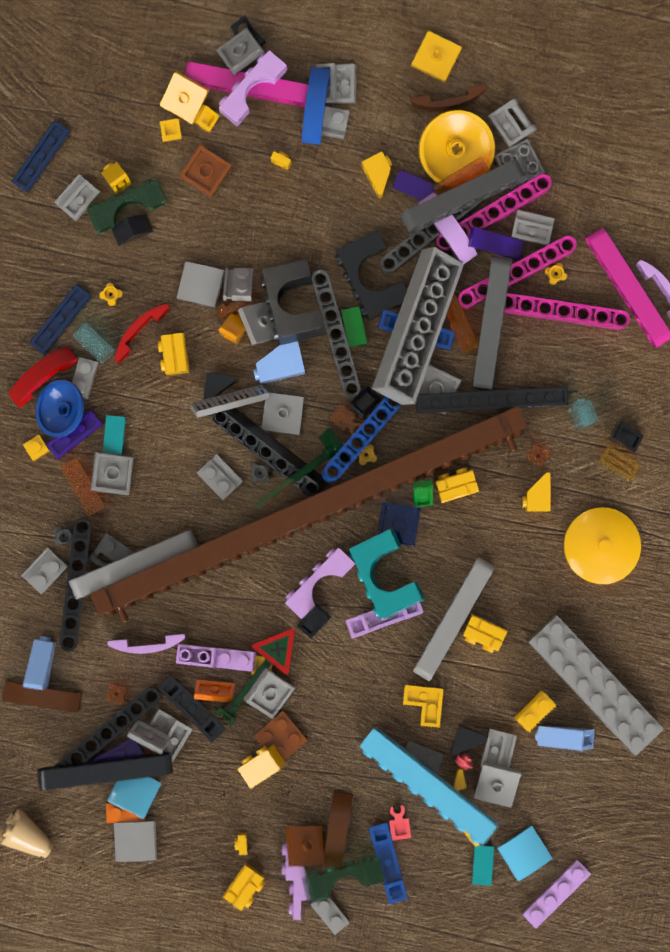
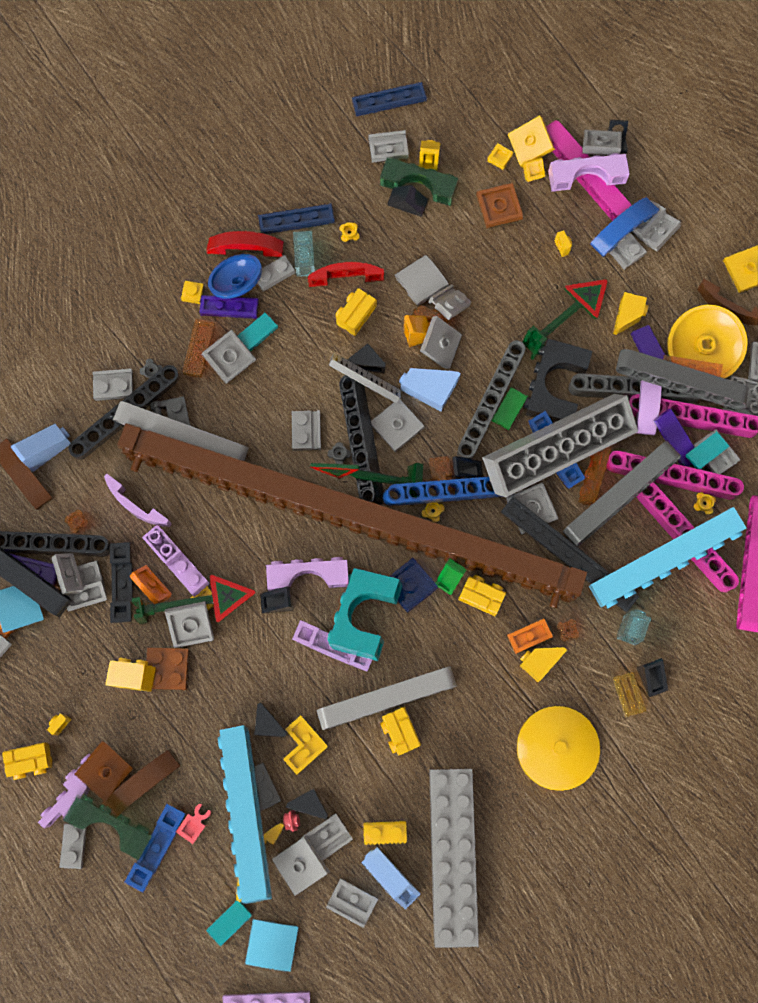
camera: 40 degrees right, 10 degrees down
black arch [260,259,325,345] -> none
none -> black slope [255,702,288,737]
none -> light grey plate [326,878,378,928]
none -> orange plate [507,619,553,654]
none -> dark green piece [522,279,608,360]
none -> medium azure brick [589,507,746,608]
none -> teal tile [686,431,730,470]

